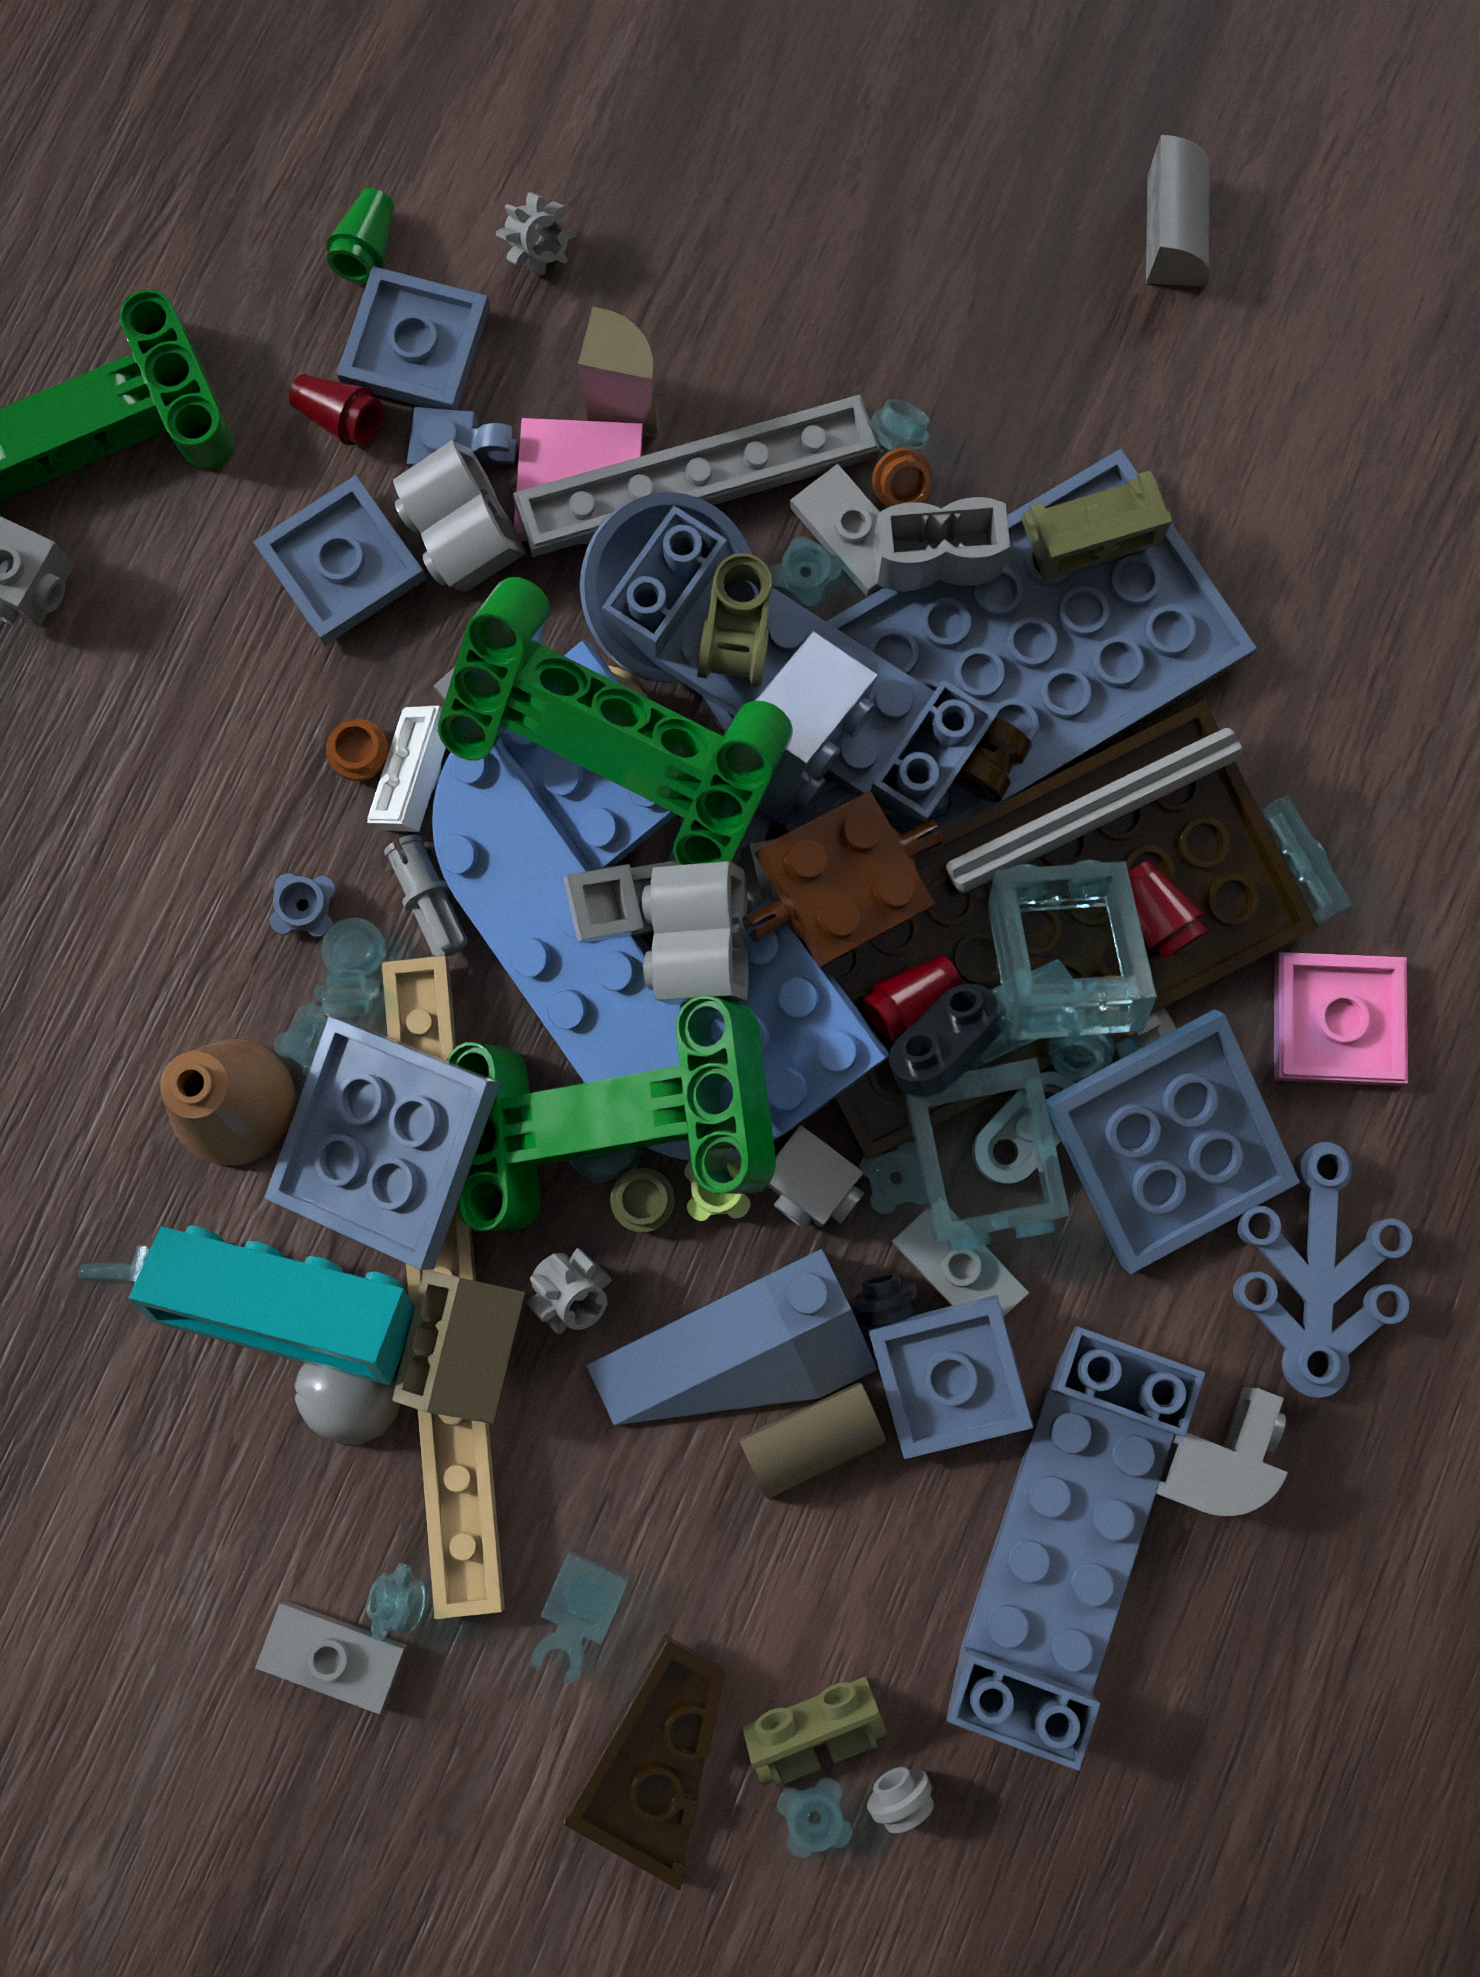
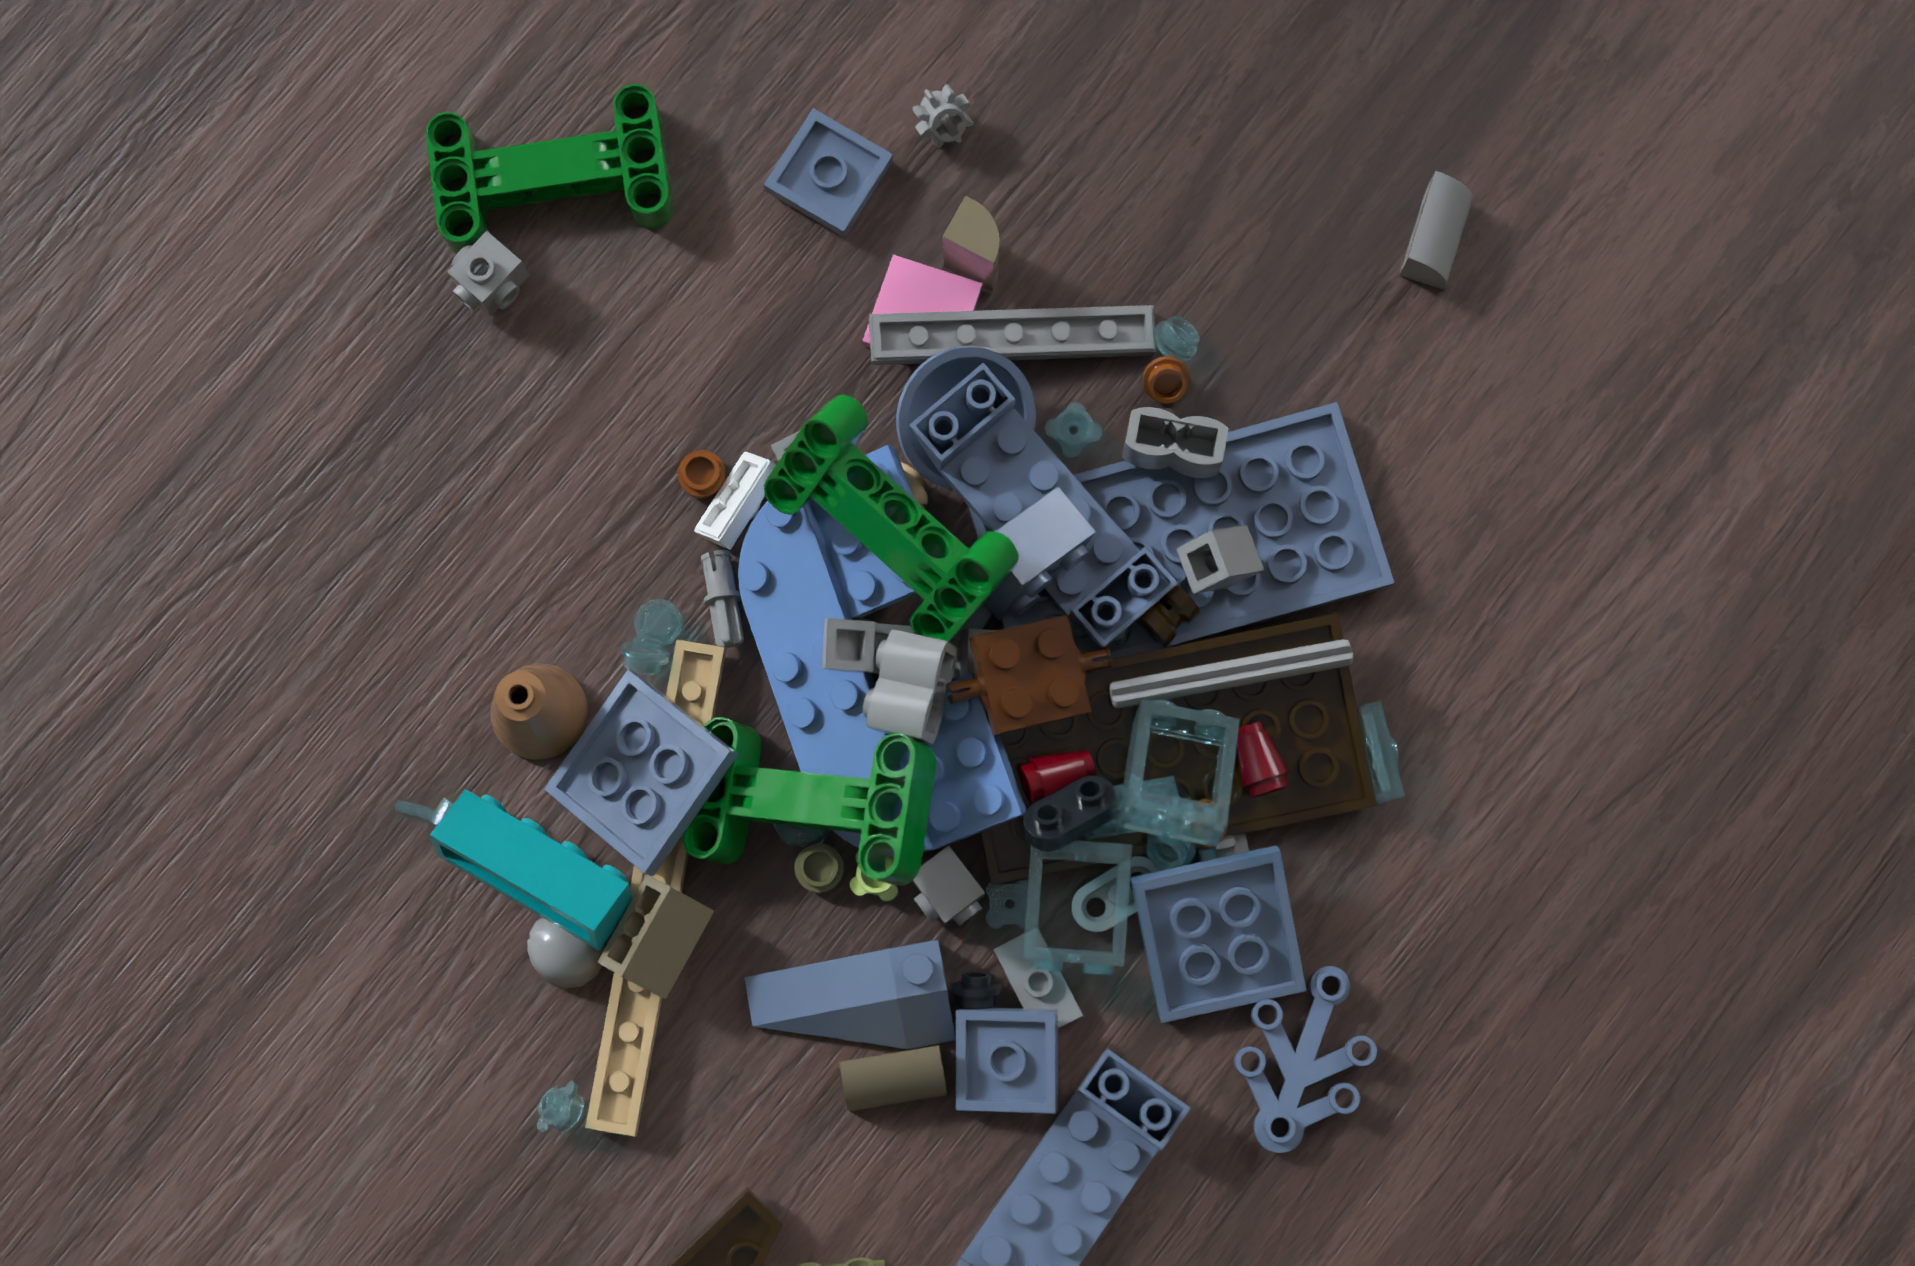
camera: 15 degrees right, 0 degrees up
sand blue plate [253,475,427,646] -> none
light grey plate [255,1600,408,1715] -> none
sand blue plate [270,873,336,938] -> none
clear light blue plate [274,1003,327,1077] -> none
dark red cone [289,374,384,446] -> none
green cone [326,188,395,283] -> none
light grey brick [393,440,526,592] -> none
sand blue plate [407,407,518,469] -> none
light grey gear [527,1248,612,1335] -> none
clear light blue plate [531,1550,630,1684] -> none
olive piece [697,553,772,686] -> none
light grey plate [790,463,881,597] -> none
olive hinge [1022,470,1172,580] -> none
light grey brick [1156,1387,1288,1516] -> none
bright pink tile [1274,952,1408,1086] -> none
none -> light grey brick [1176,525,1264,594]

